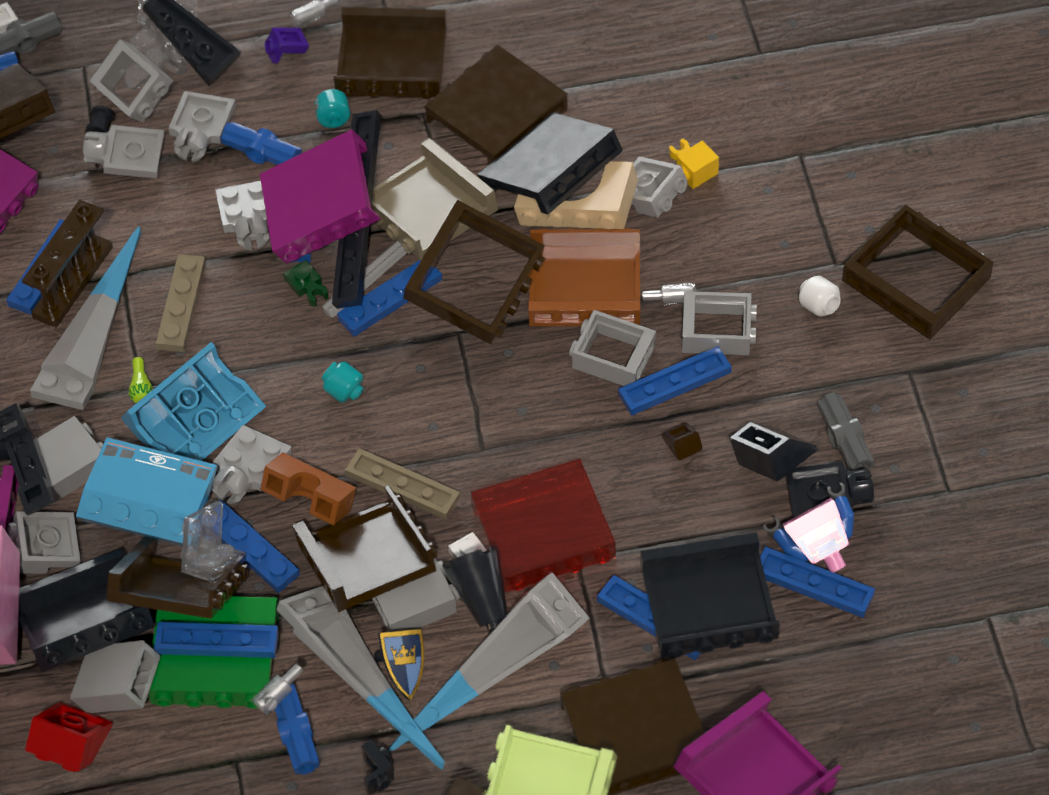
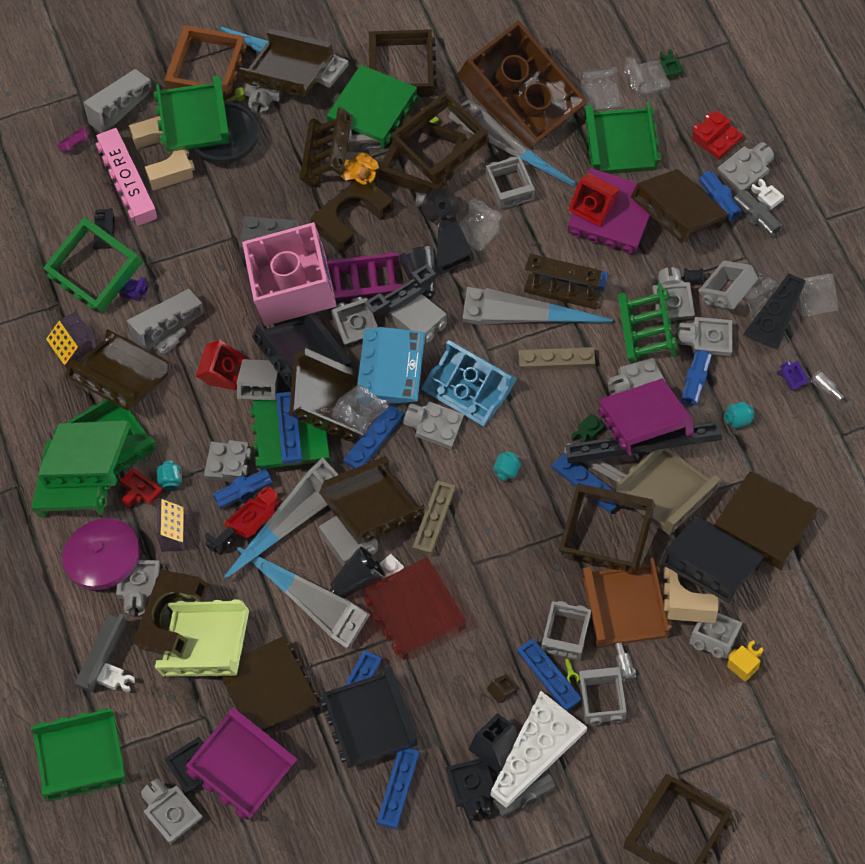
camera: 80 degrees right, 5 degrees up
lime piece [128,357,153,403] -> none
clear piece [251,663,303,716] -> none
dark orange arch [260,452,356,526] -> none
dark brown panel [334,7,447,99] -> none
shield [374,629,424,701] -> none
torso [763,483,854,573] -> none
white head [799,276,841,317] -> none
none -> light grey plate [204,440,252,482]
none -> red plate [224,487,282,538]
none -> white wing [491,691,587,808]
none -> lime hand [565,659,579,685]
none -> green fence [618,283,678,364]

